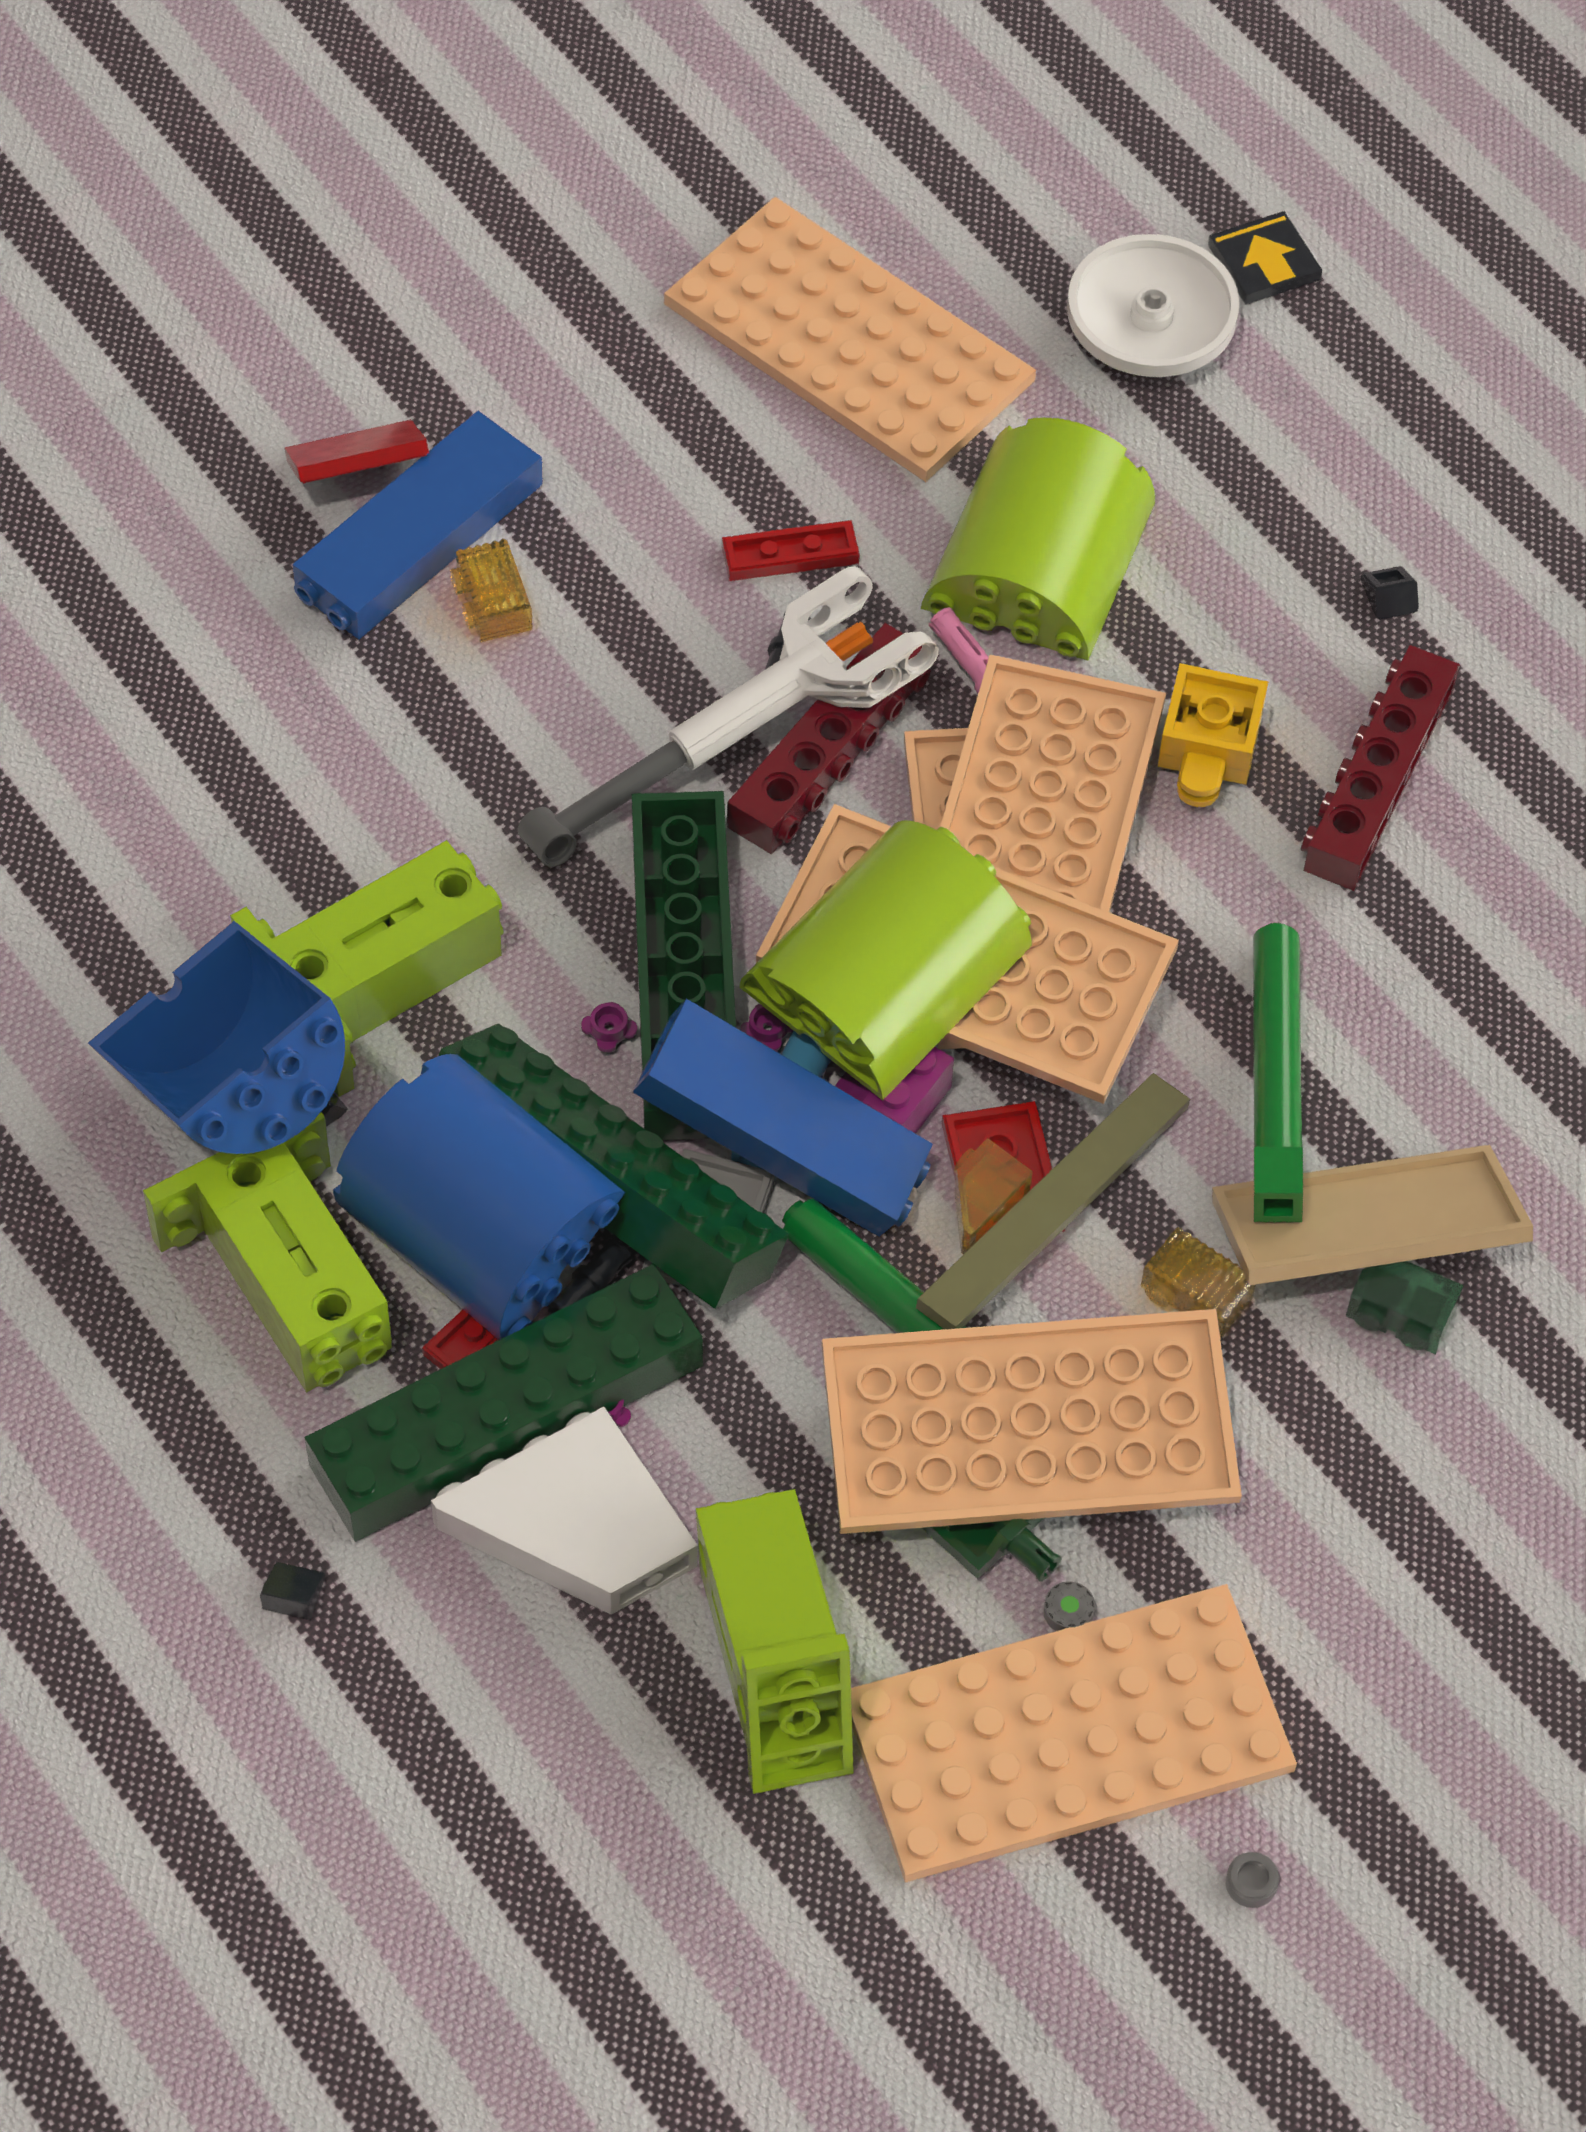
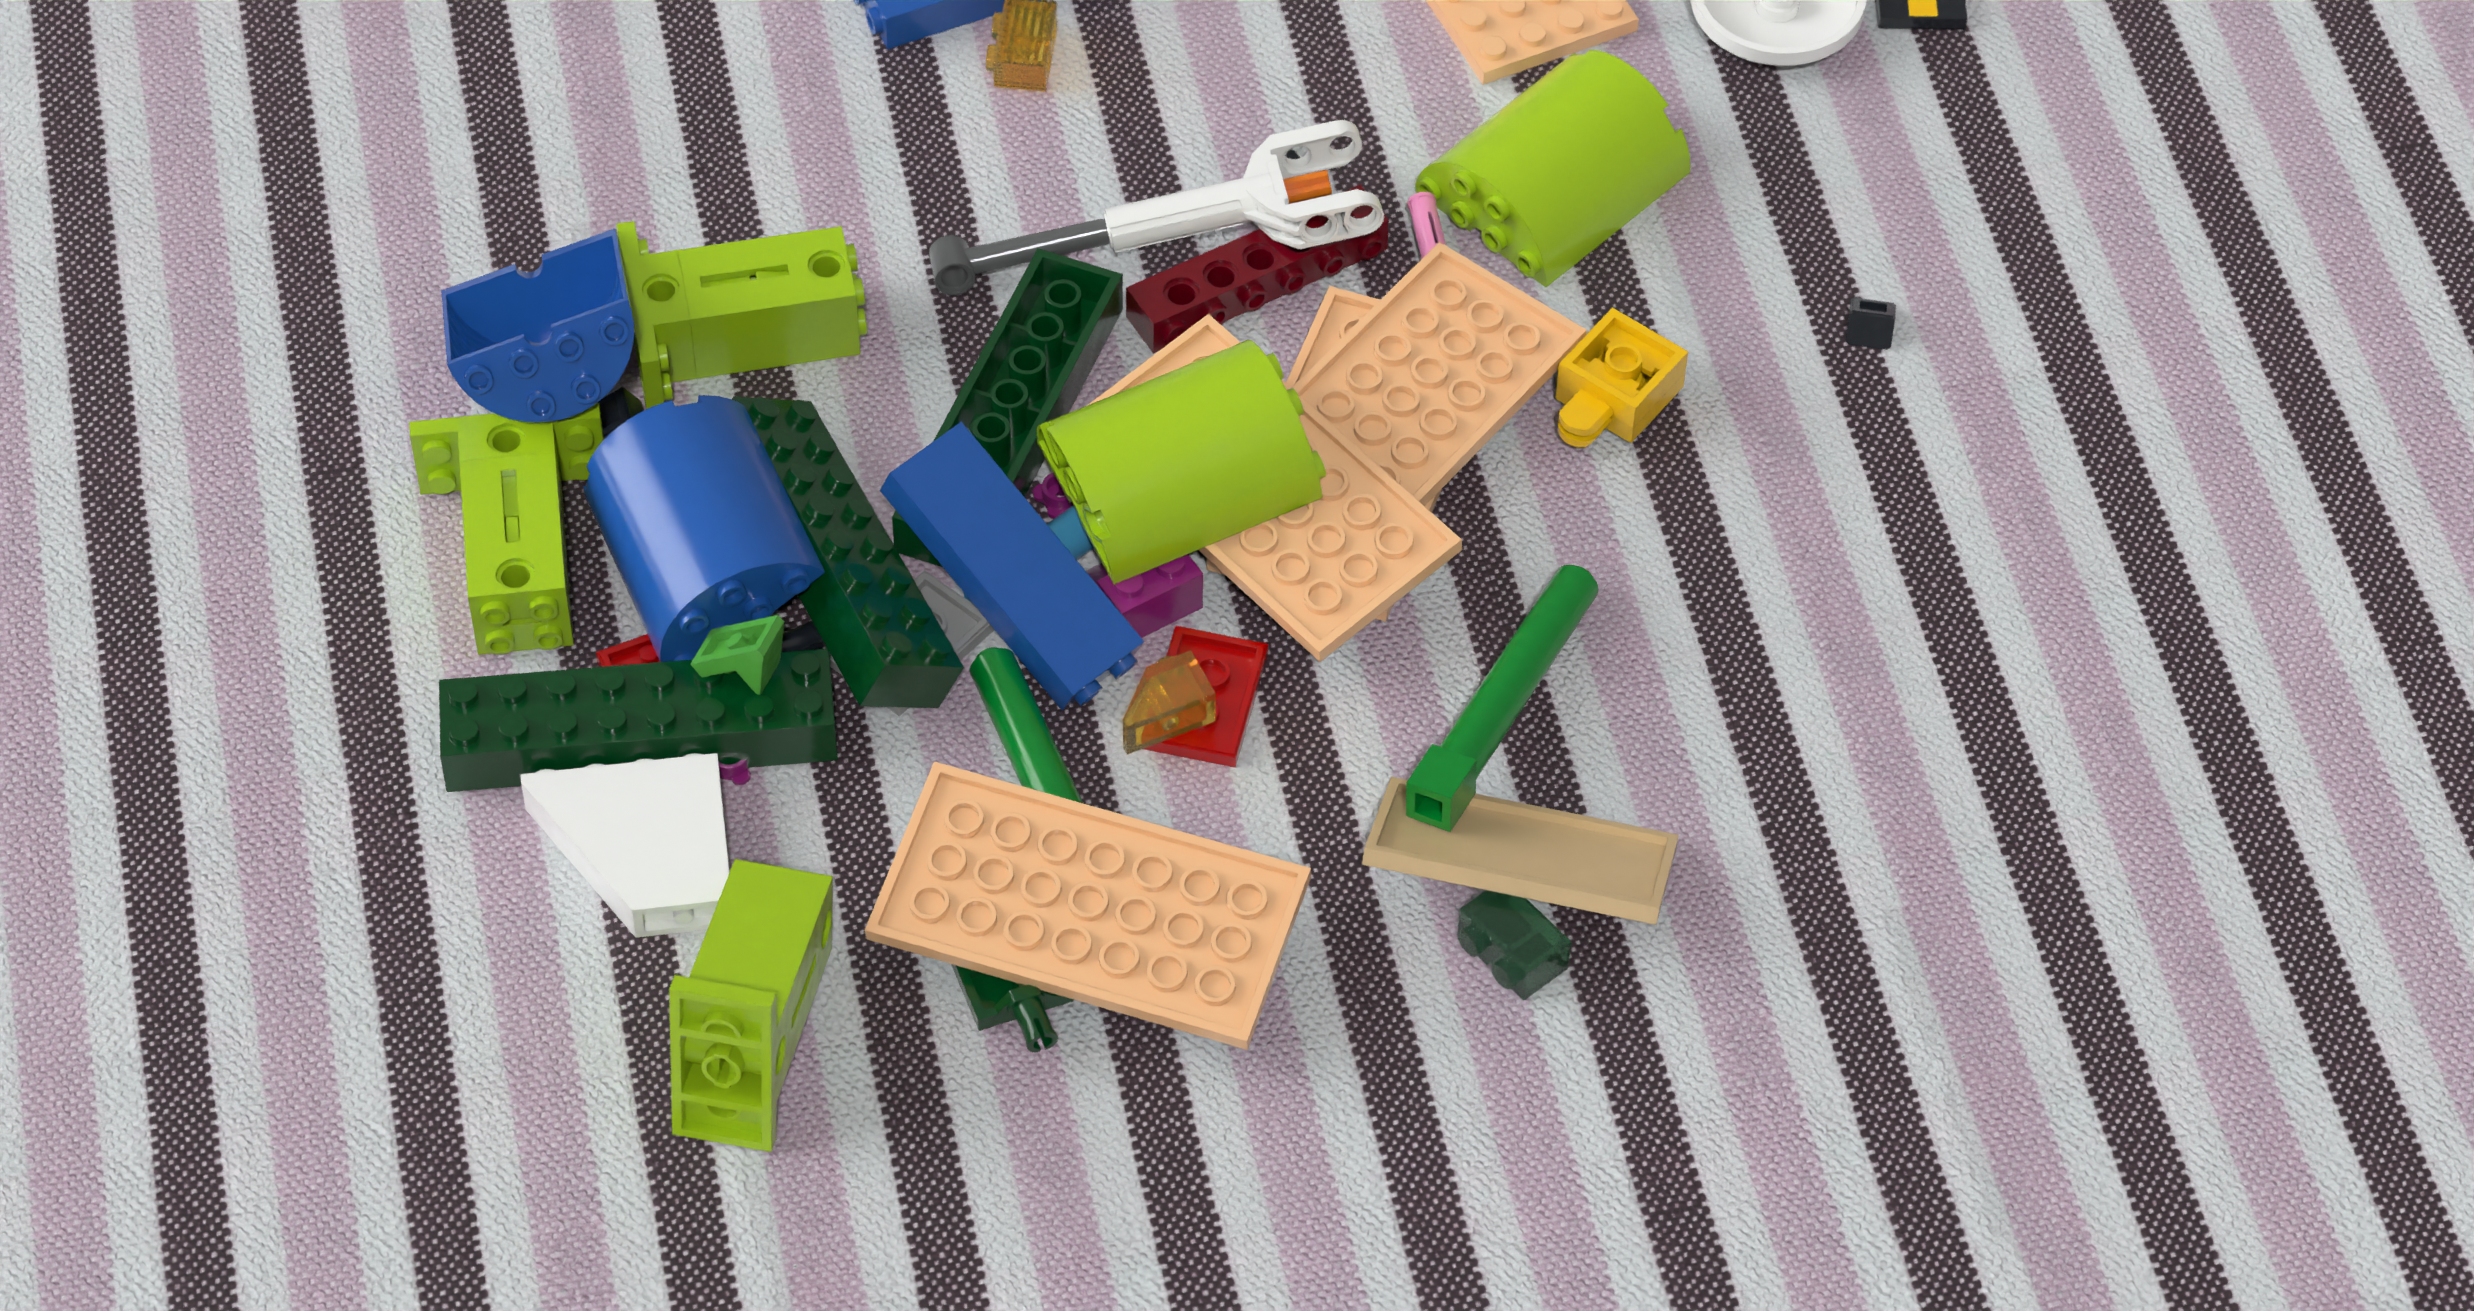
camera: 25 degrees right, 5 degrees down
black slope [260,1561,325,1621] -> none
magenta plate [581,1002,637,1052] -> none
red tile [722,520,860,581] -> none
light nougat plate [851,1584,1297,1883] -> none
olive tile [916,1073,1191,1329] -> none
flat silver tile [1043,1581,1095,1631] -> none
clear yellow brick [1141,1227,1256,1338] -> none
dark red brick [1301,645,1460,891] -> none
none -> bright green slope [690,615,784,695]

